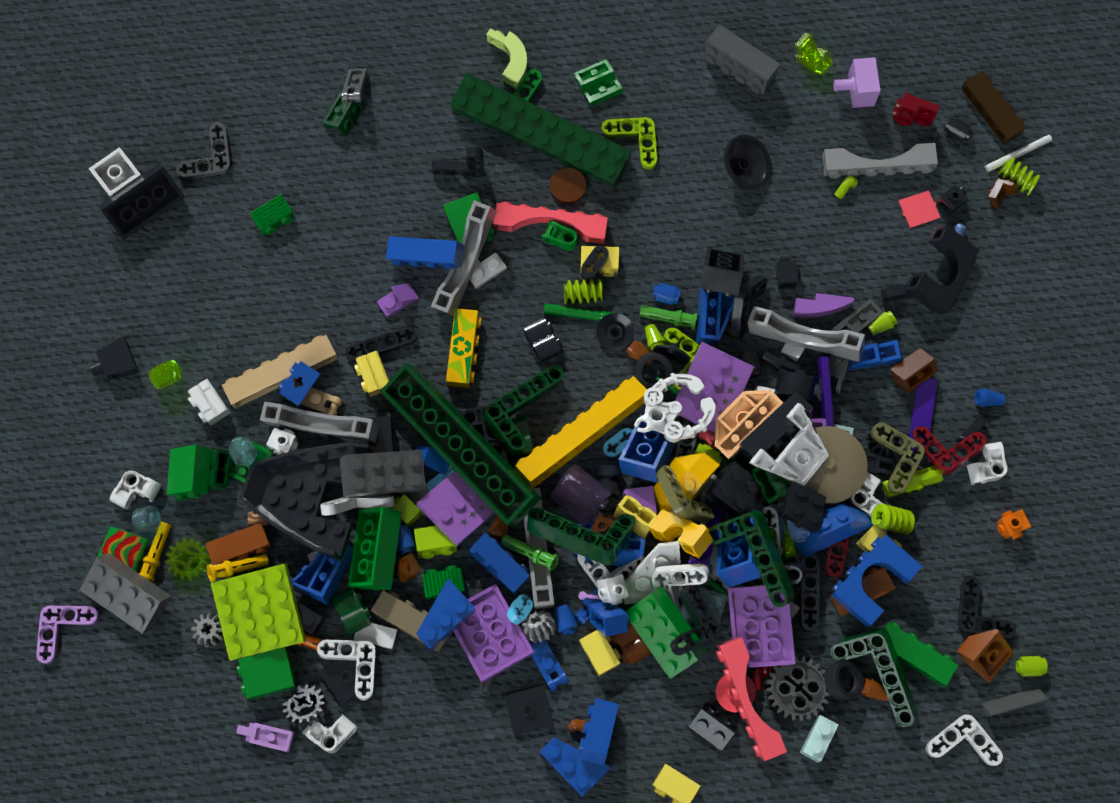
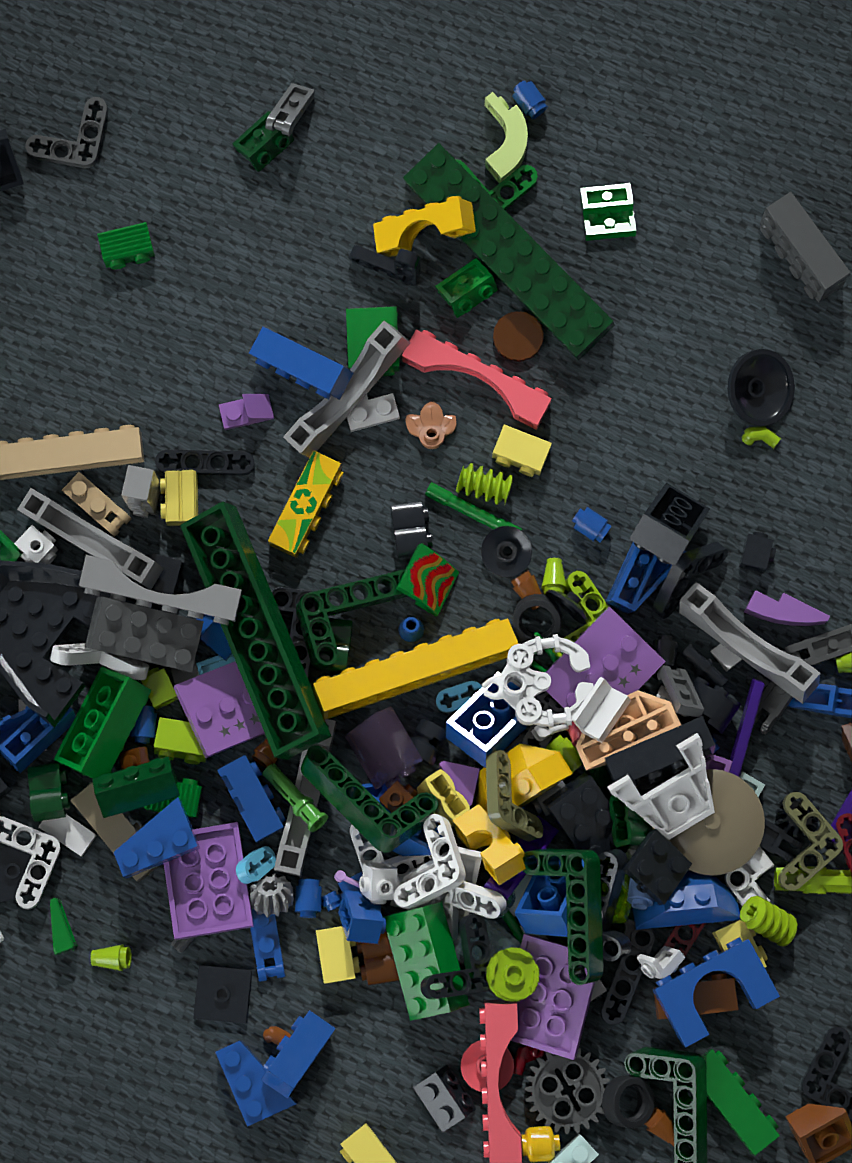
camera: 20 degrees right, 5 degrees up
blue brick [278,361,320,406] -> none
green piece [541,221,578,251] -> none
black beam [581,246,609,280] -> none
lime beam [601,117,657,170] -> none
bright green pin [639,305,698,330] -> none
none -> green slope [50,898,77,955]
none -> light grey arch [79,555,242,625]
none -> lime cone [91,944,132,971]
none -> dark green brick [92,756,180,818]
none -> light grey brick [121,465,161,518]
none -> yellow arch [373,196,476,257]
none -> white beam [394,814,466,910]
none -> slope [396,543,459,616]
none -> blue cone [398,617,424,642]
none -> nougat plate [406,402,456,449]
none -> green bracket [435,258,498,318]
none -> lime tile [486,947,539,1002]
none -> blue brick [512,81,548,119]
none -> yellow head [521,1126,560,1162]
none -> white hand [531,723,569,742]
none -> white panel [572,677,631,743]
none -> white bracket [637,946,685,979]
none -> dark grey plate [657,665,704,718]
none -> lime arm [742,426,781,449]

